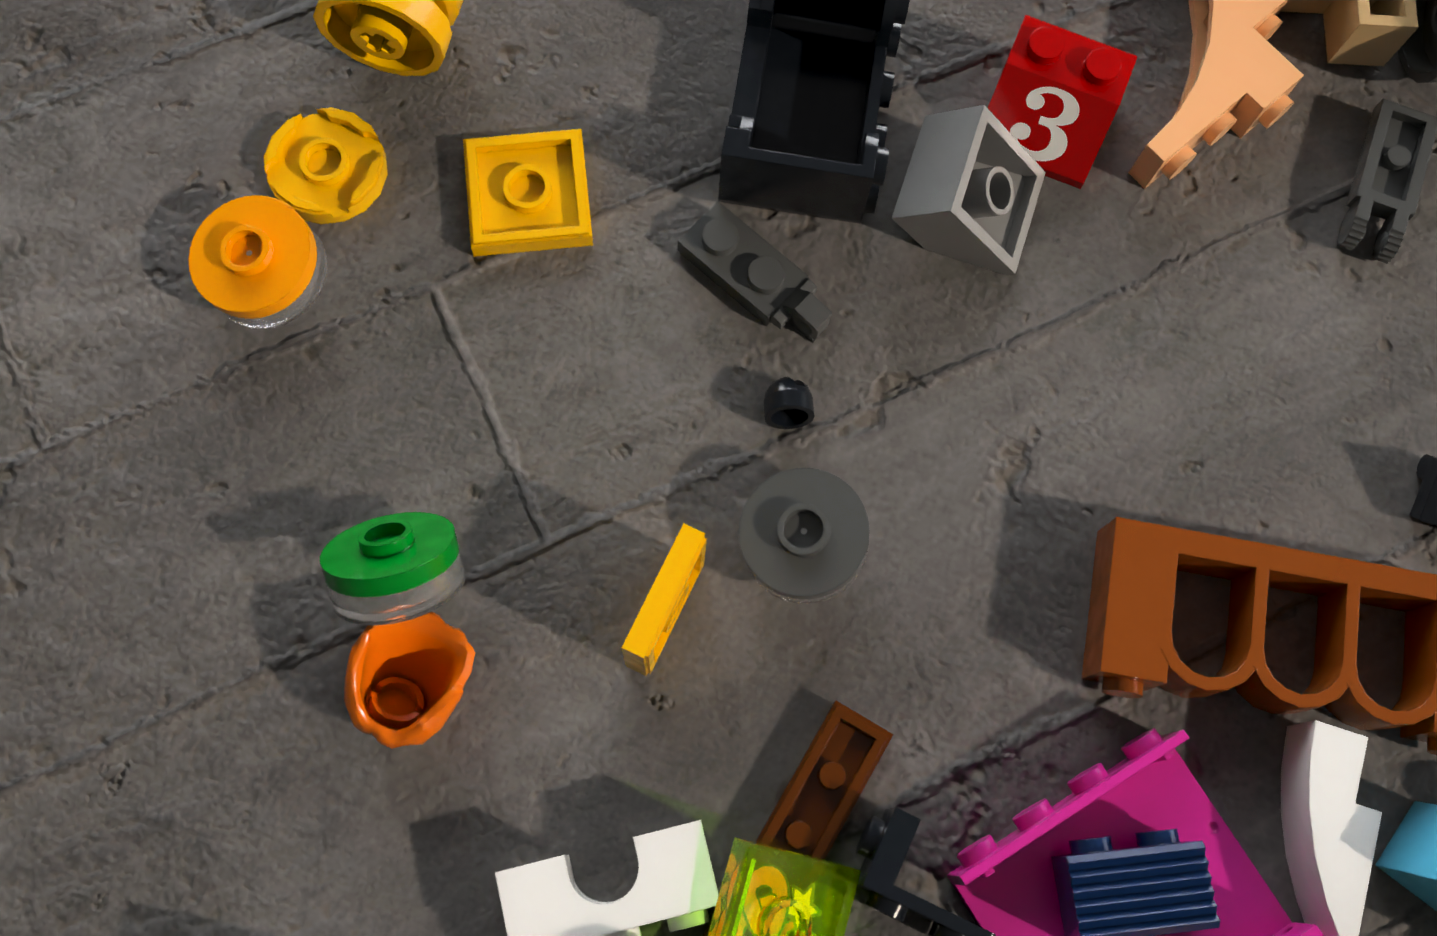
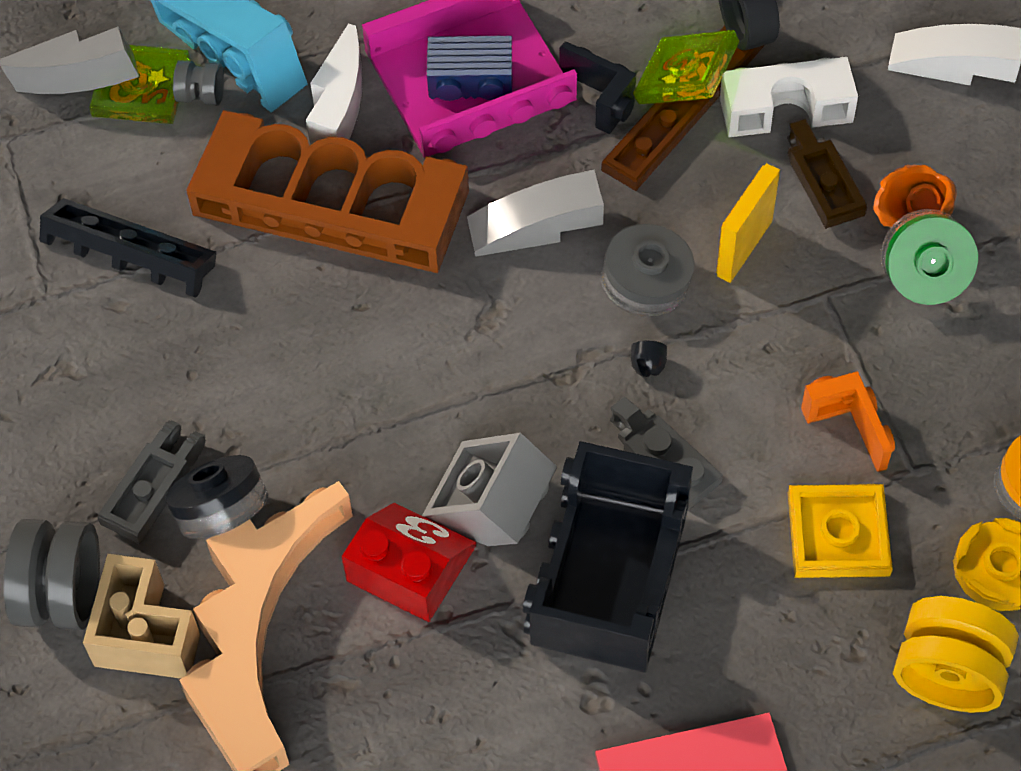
camera: 165 degrees left, 15 degrees down
none -> black piece [166,455,269,539]
none -> light grey slope [467,169,604,257]
none -> dark brown hinge [787,119,867,229]
none -> orange bracket [801,371,895,472]

